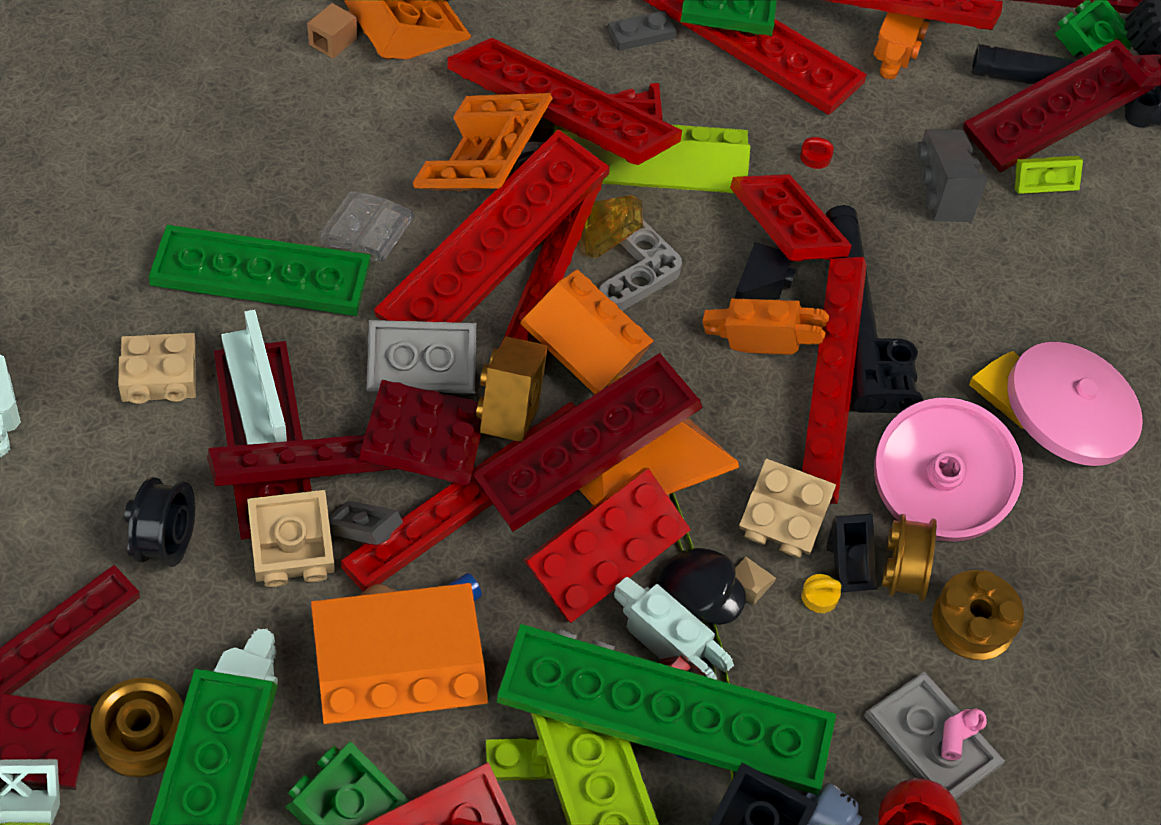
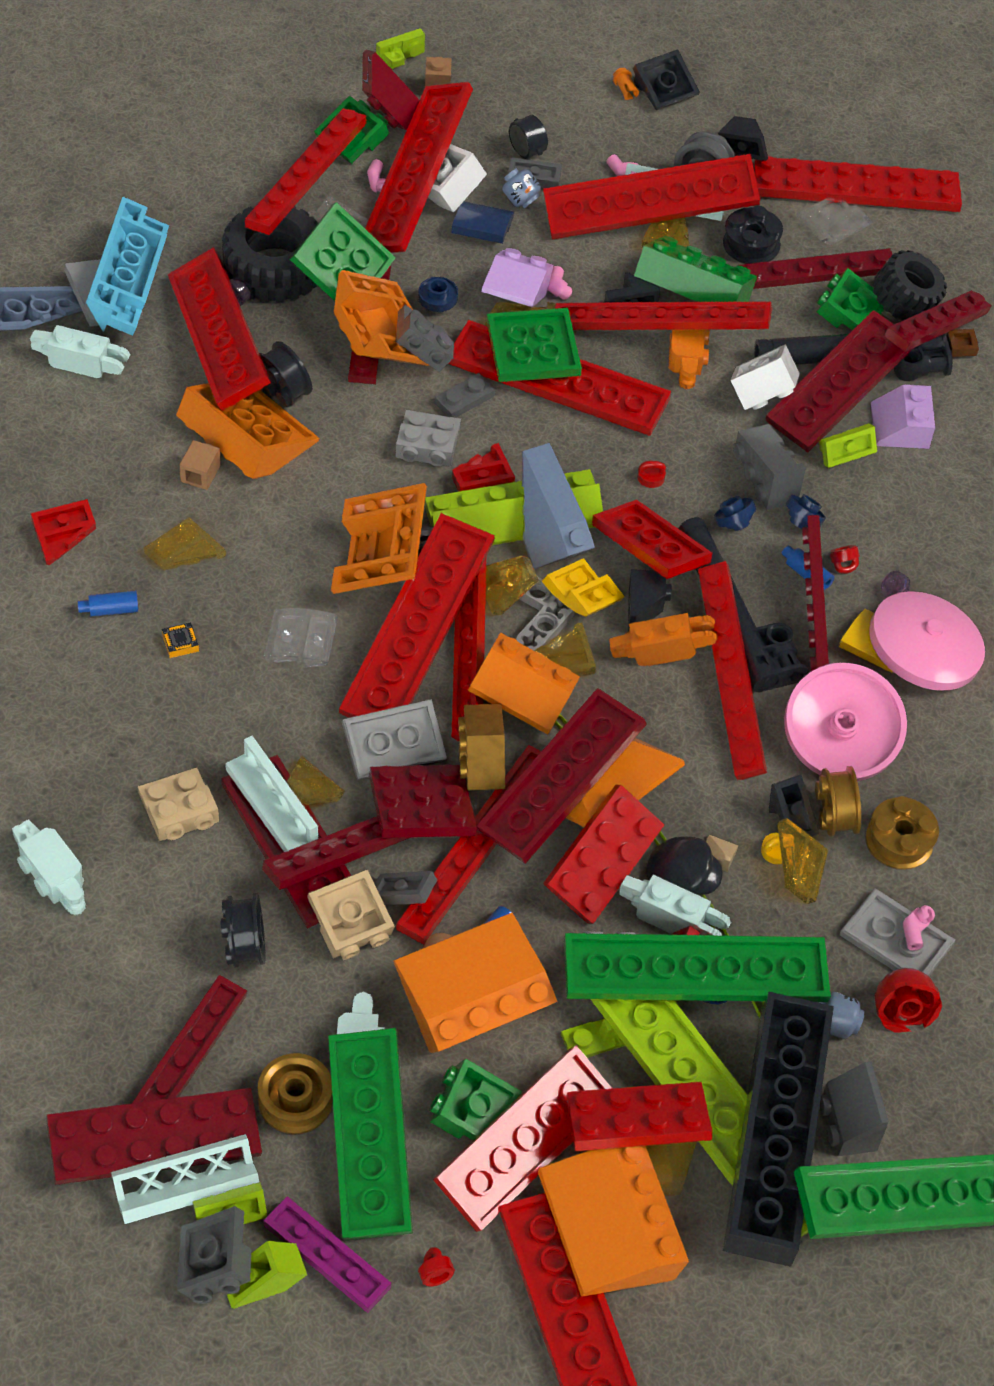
camera: 15 degrees left, 0 degrees up
green plate [149,225,371,316] -> none
red plate [447,38,682,165] -> none
tan plate [739,459,836,558] -> none
none -> red wing [31,499,96,565]
none -> blue cylinder [78,591,138,617]
none -> clear yellow wing [144,517,226,571]
none -> tile [162,622,199,658]
none -> clear yellow wing [286,756,345,805]
none -> light grey plate [396,410,461,467]
none -> sand blue wedge [522,443,595,569]
none -> clear yellow wing [534,623,596,676]
none -> yellow slope [542,558,625,617]
none -> dark blue plate [714,496,756,531]
none -> white slope [731,344,800,410]
none -> clear yellow wing [777,818,828,904]
none -> blue cylinder [782,545,835,590]
none -> dark blue plate [785,494,826,529]
none -> dark red plate [802,515,829,672]
none -> red tile [830,545,860,574]
none -> lavender slope [871,385,935,449]
none -> clear purple tile [881,571,910,598]

